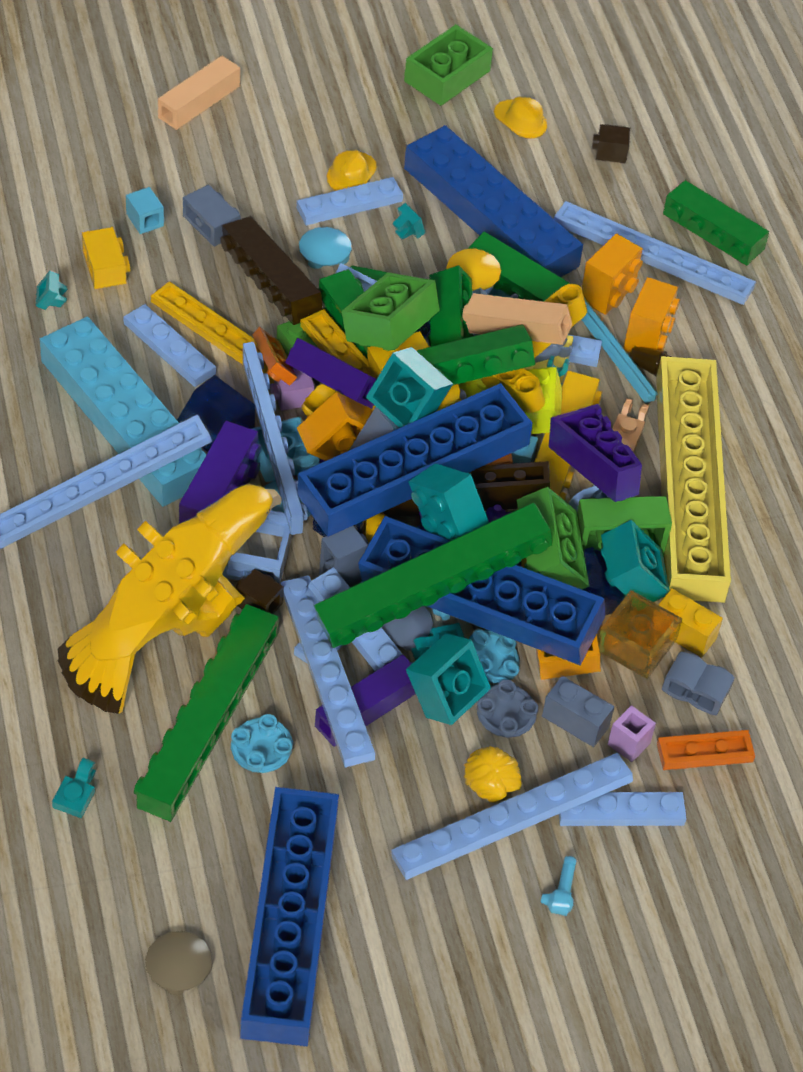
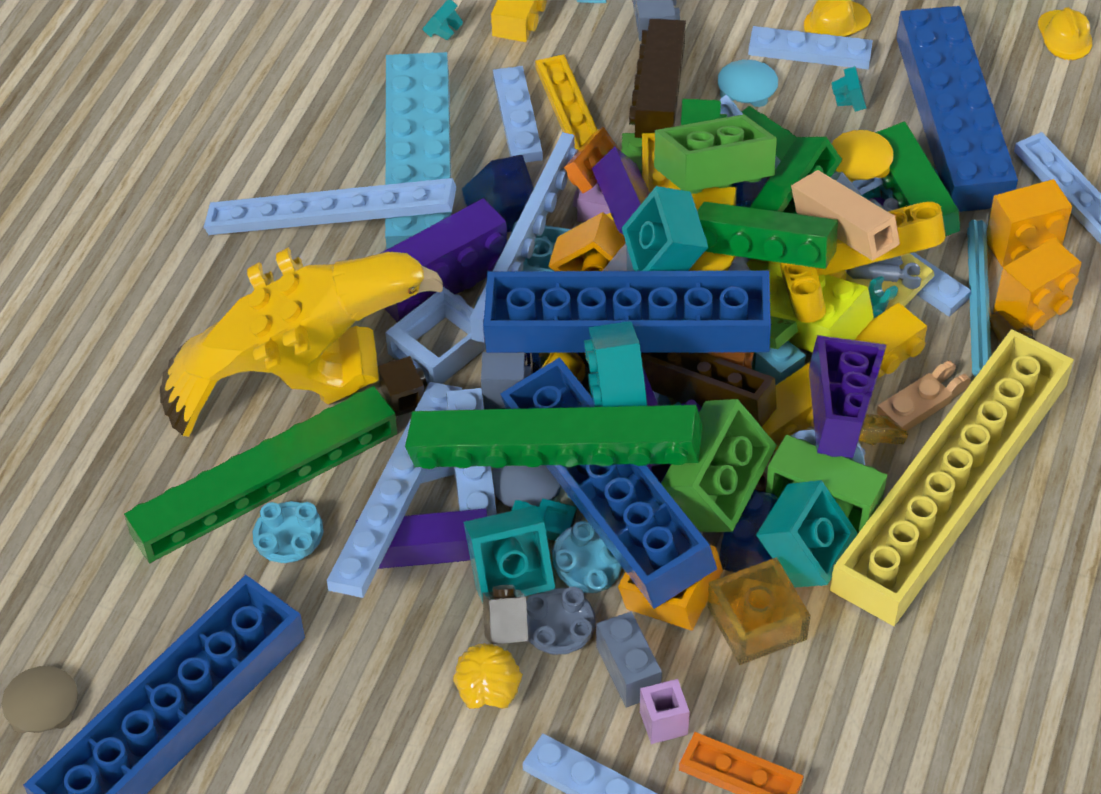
camera: 40 degrees right, 0 degrees up
teal plate [52,757,96,819] -> none
light blue plate [391,753,633,880] -> none
yellow brick [651,588,723,658] -> none
sand blue brick [662,652,735,715] -> none
none -> brick [482,585,528,644]

